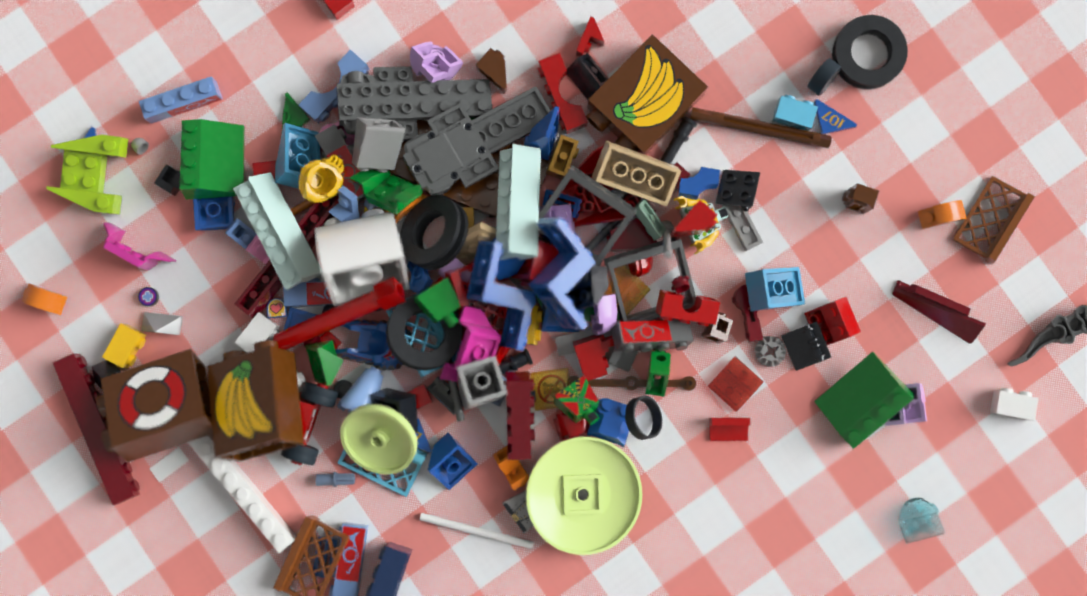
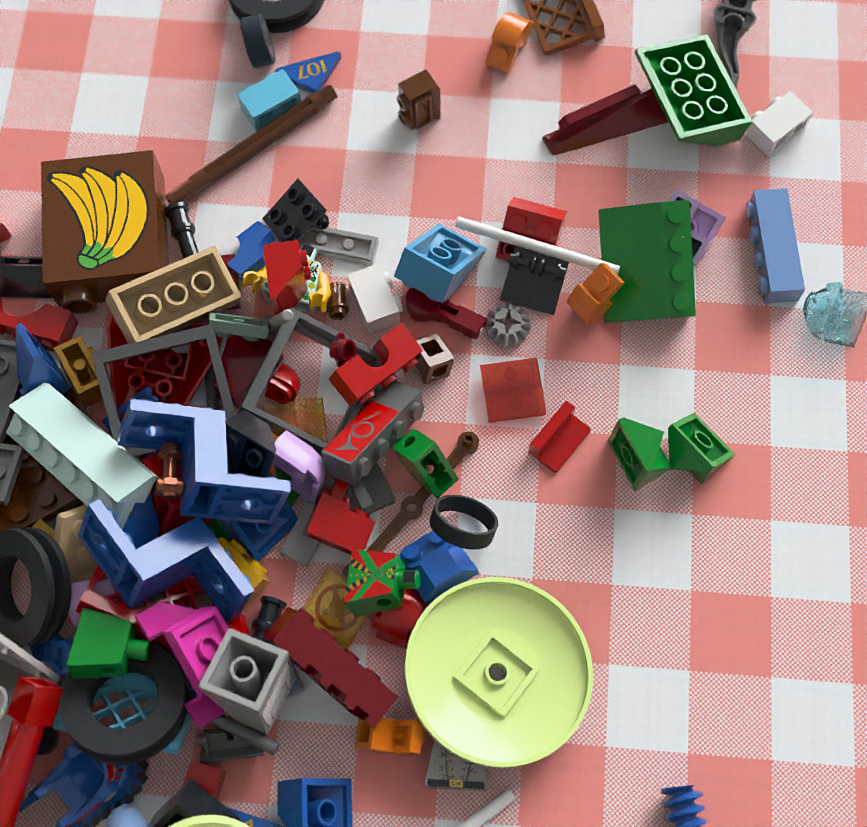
camera: 45 degrees left, 15 degrees down
none -> copper bar [155,443,183,500]
none -> reddish brown pin [327,282,349,320]
none -> white brick [347,263,403,334]
none -> white piece [455,217,620,275]
none -> orange brick [567,263,625,325]
none -> green slope [607,417,672,491]
none -> green slope [634,34,752,146]
none -> green slope [668,413,735,484]
none -> medium blue brick [745,188,805,304]

